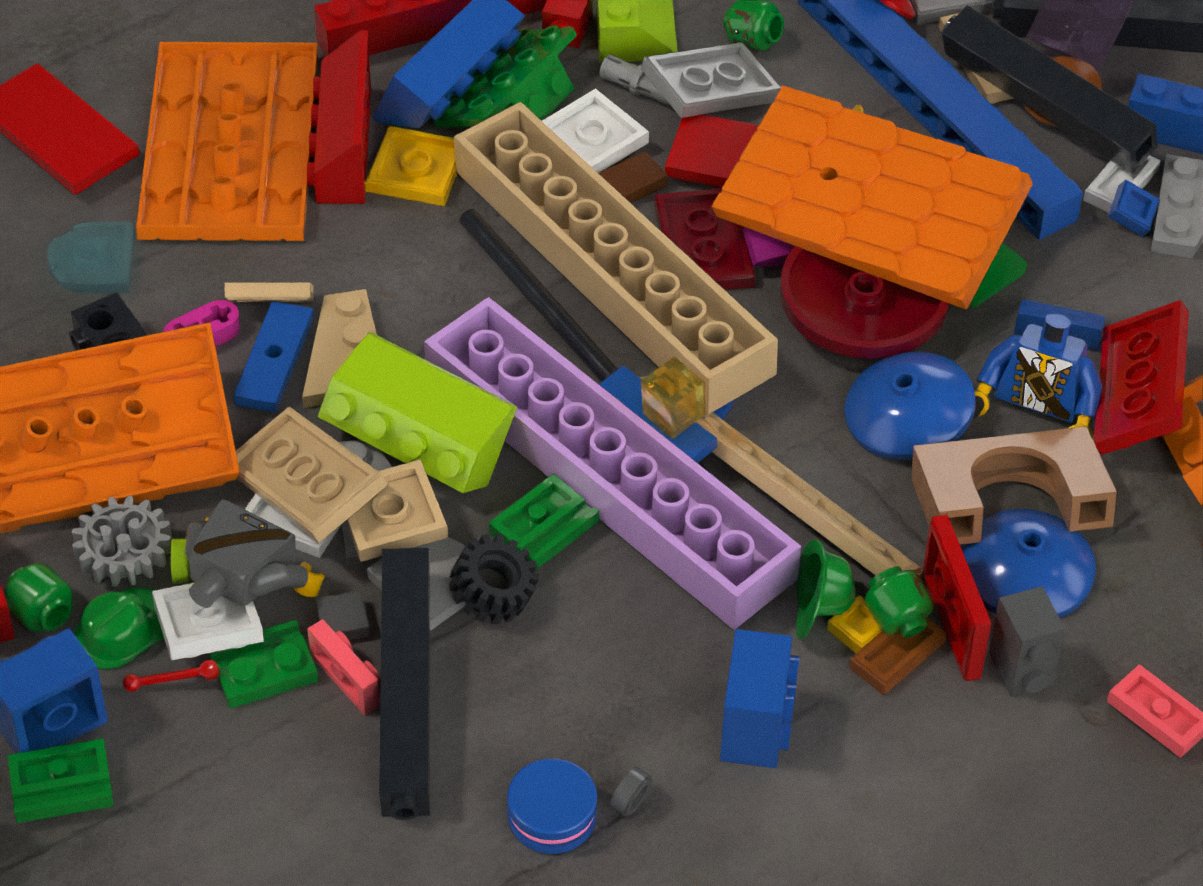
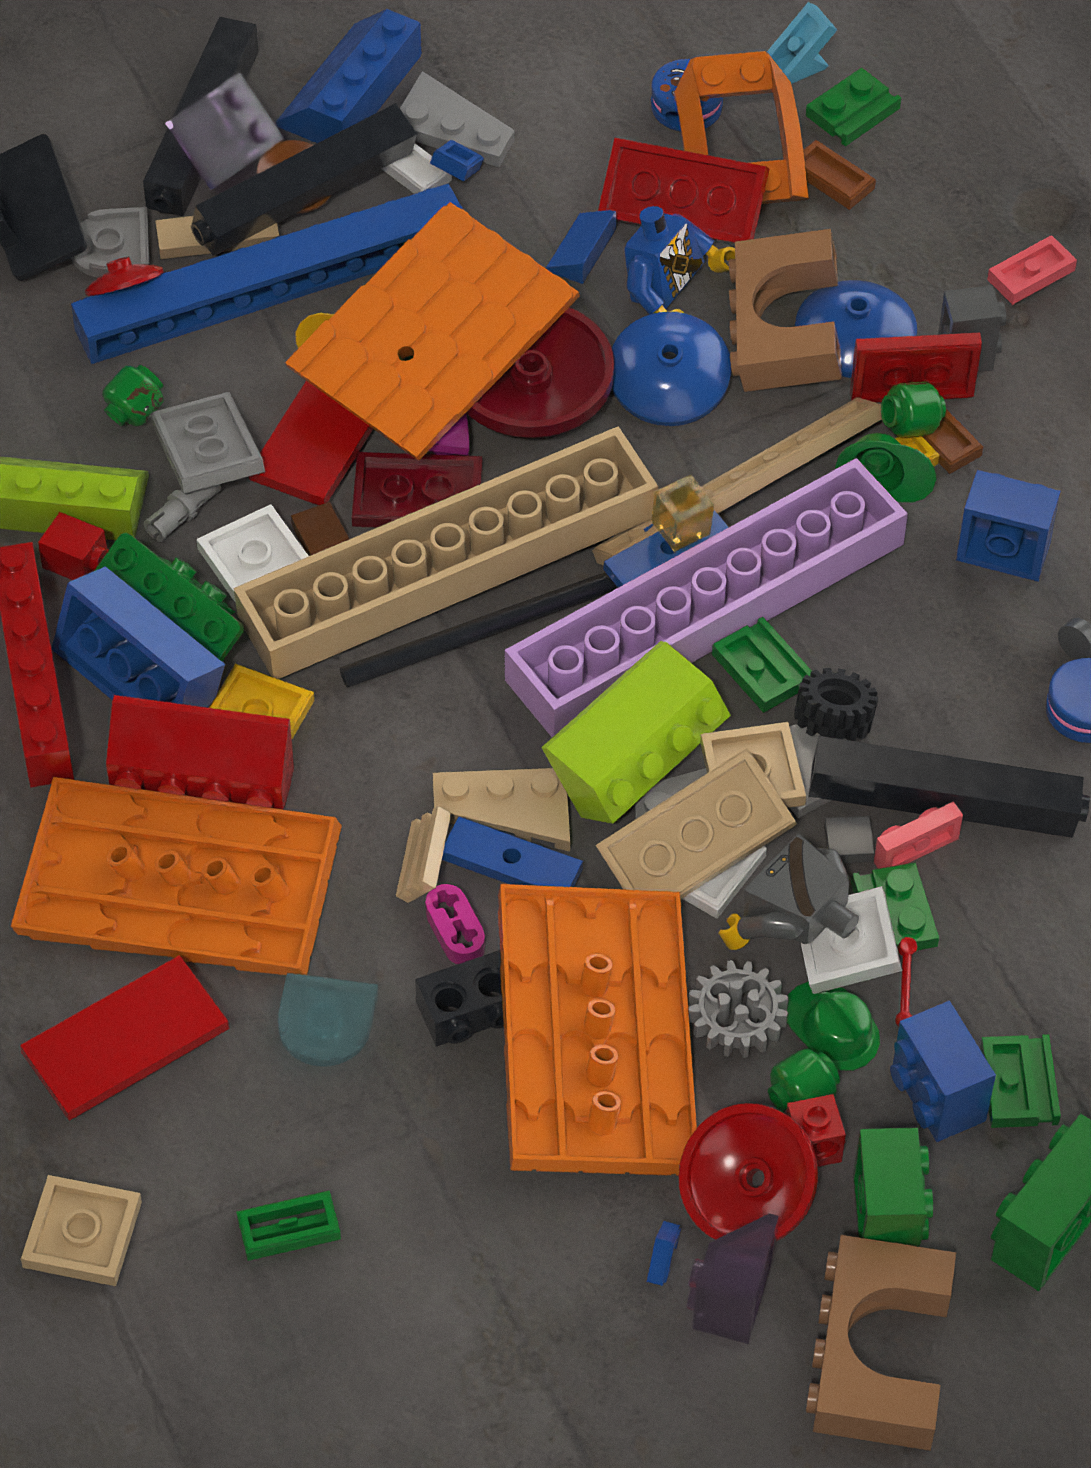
camera: 80 degrees left, 5 degrees up
lime tile [171,538,193,584] -> none

